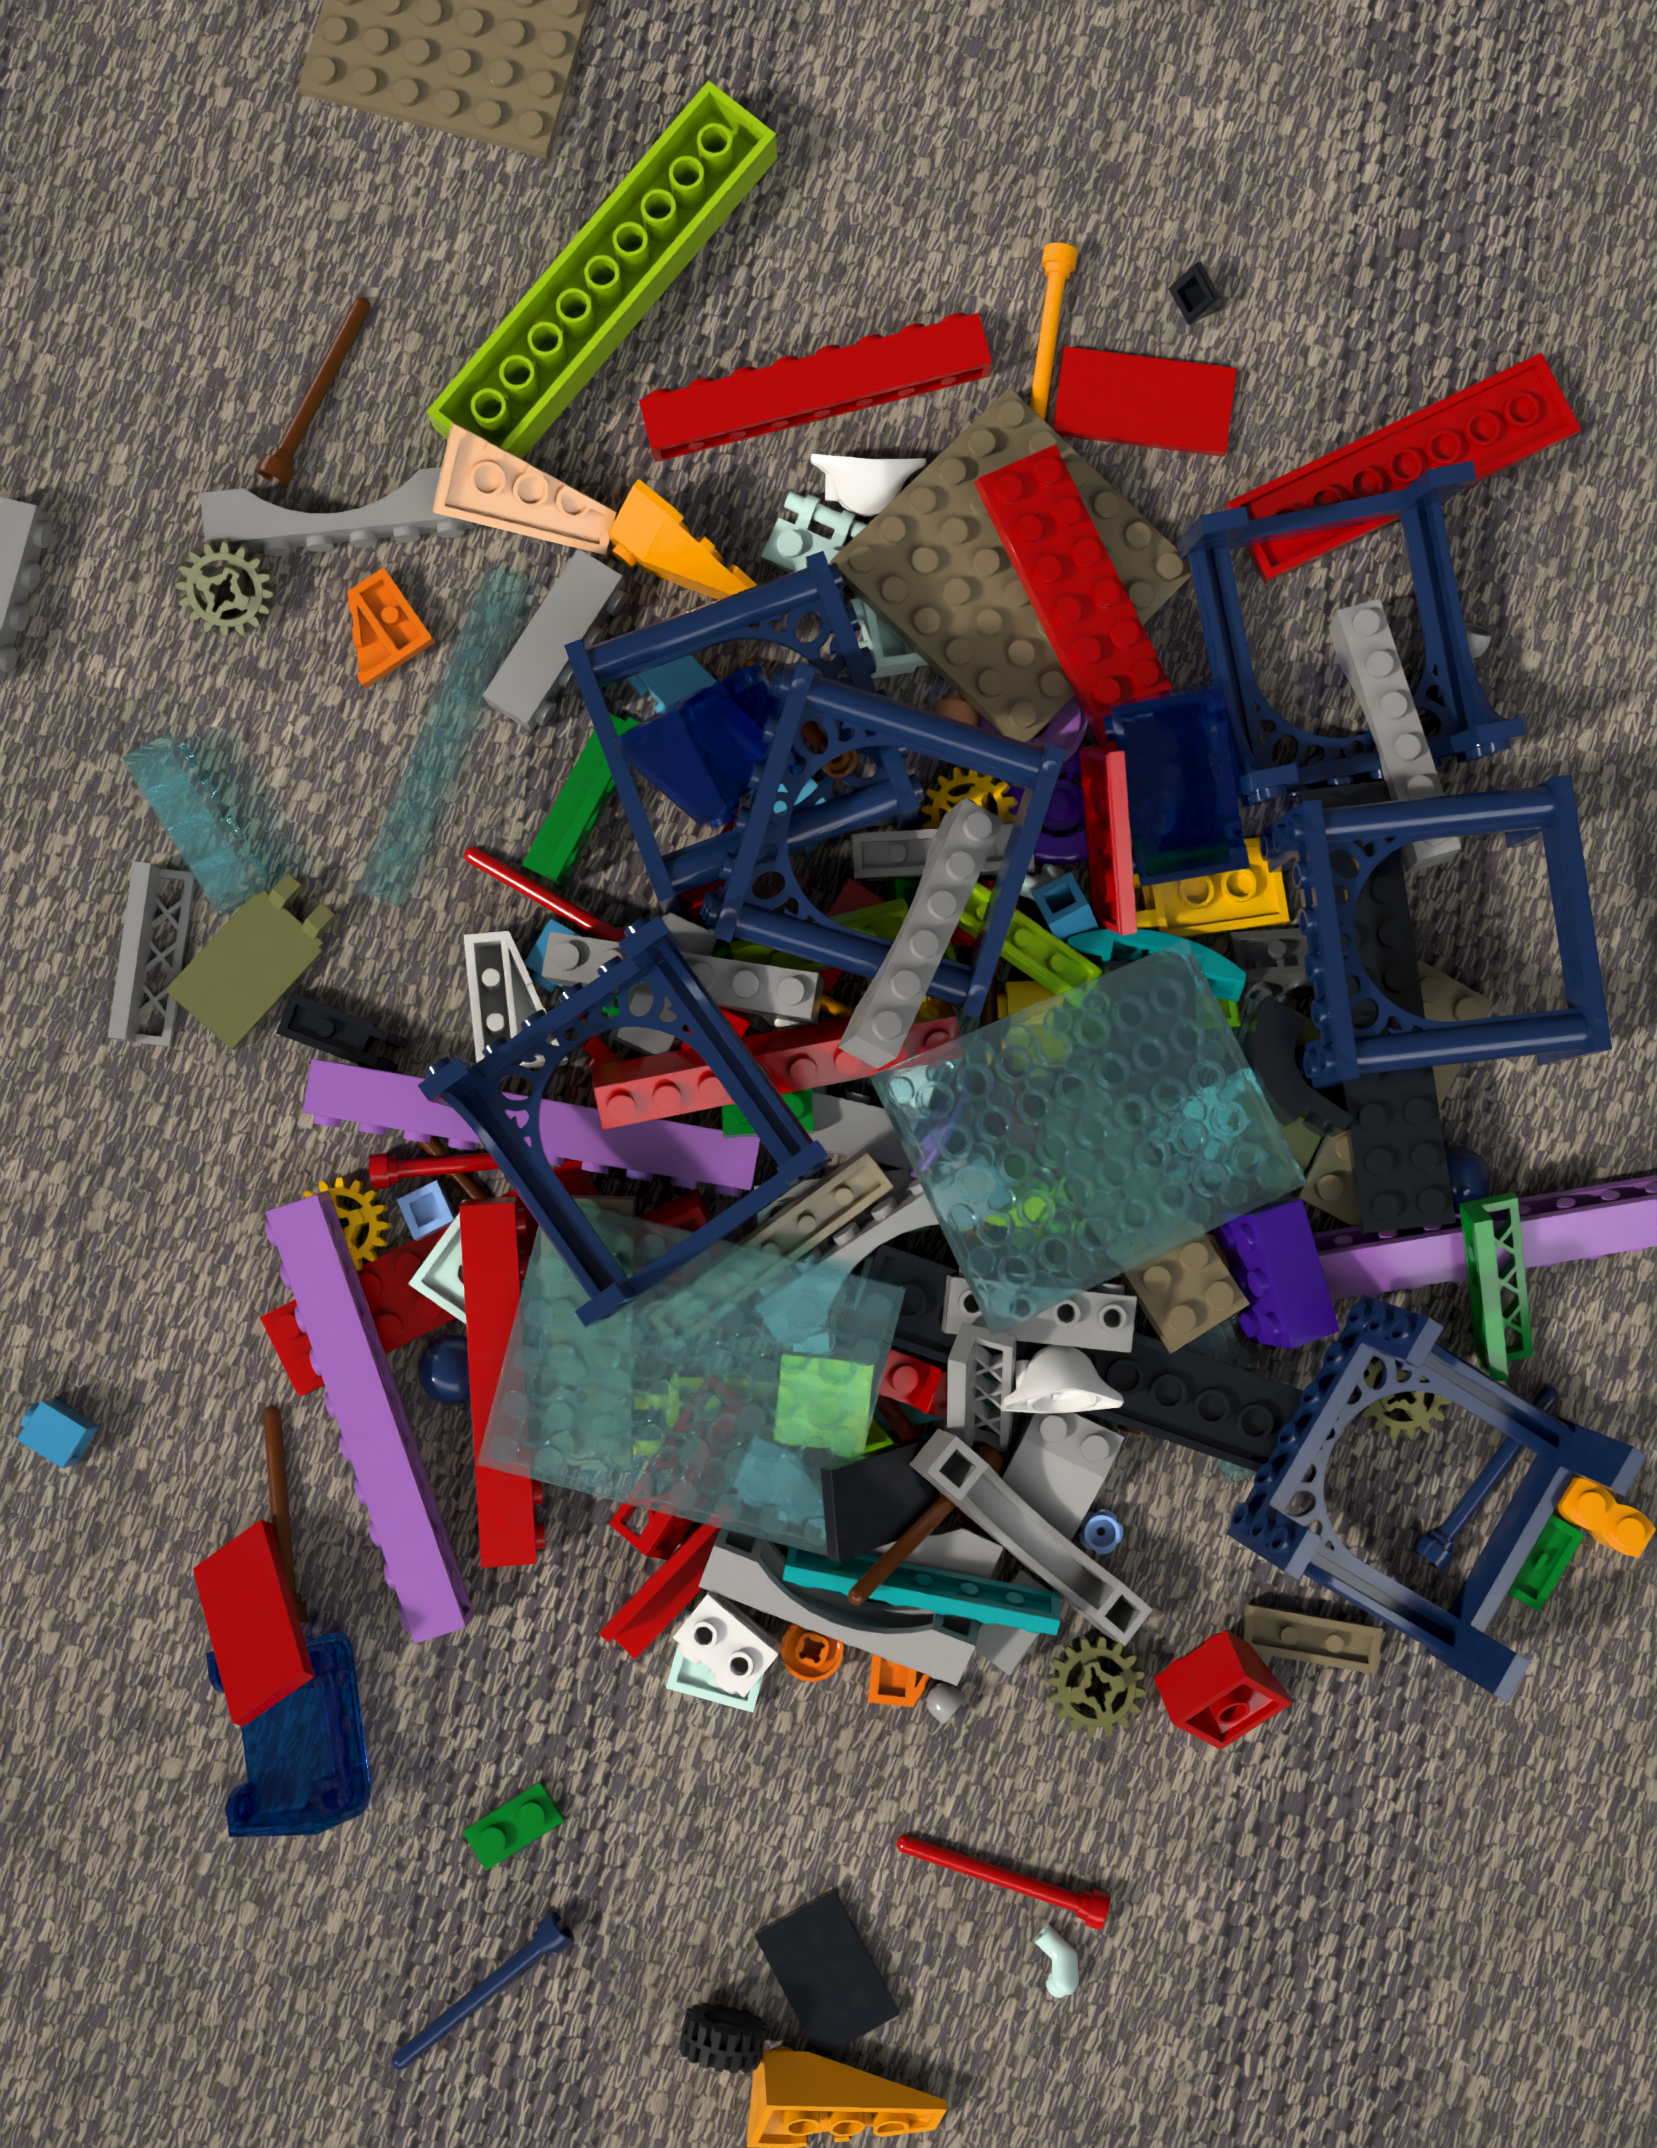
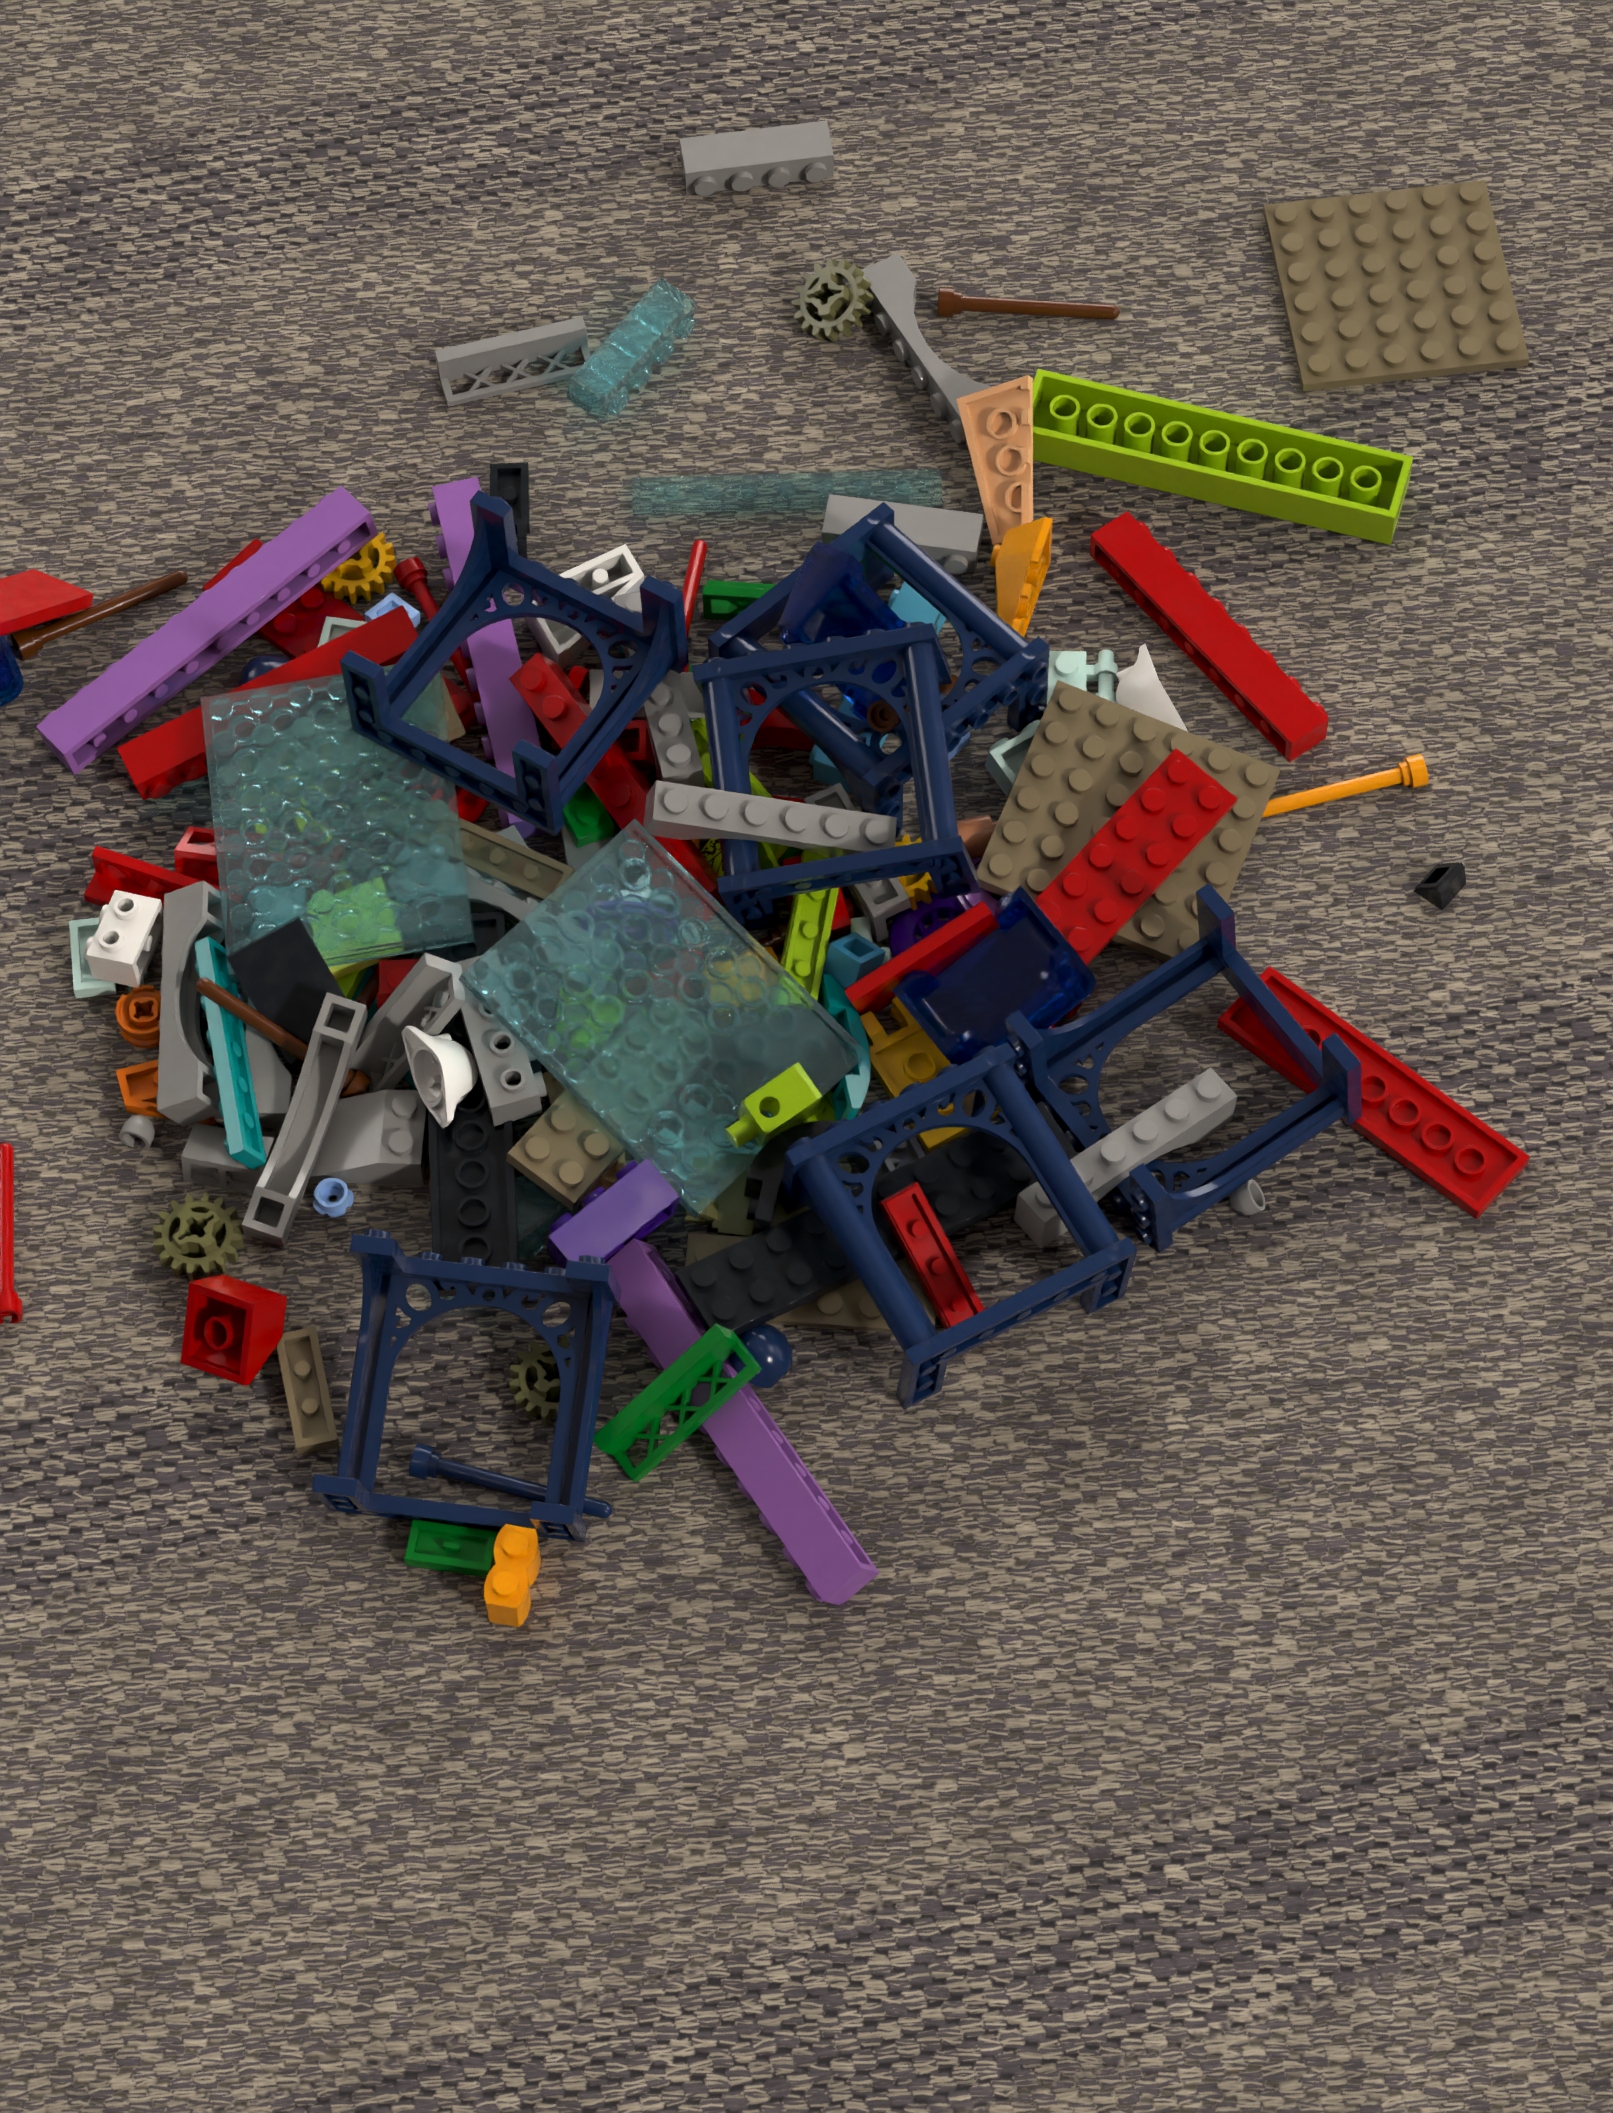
camera: 65 degrees right, 25 degrees down
dark azure brick [17,1398,100,1468] -> none
olive tile [165,873,338,1050] -> none
orange wing [347,567,435,689] -> none
red tile [1053,346,1237,457] -> none
none -> lime torso [723,1062,822,1149]
none -> red tile [878,1182,985,1330]

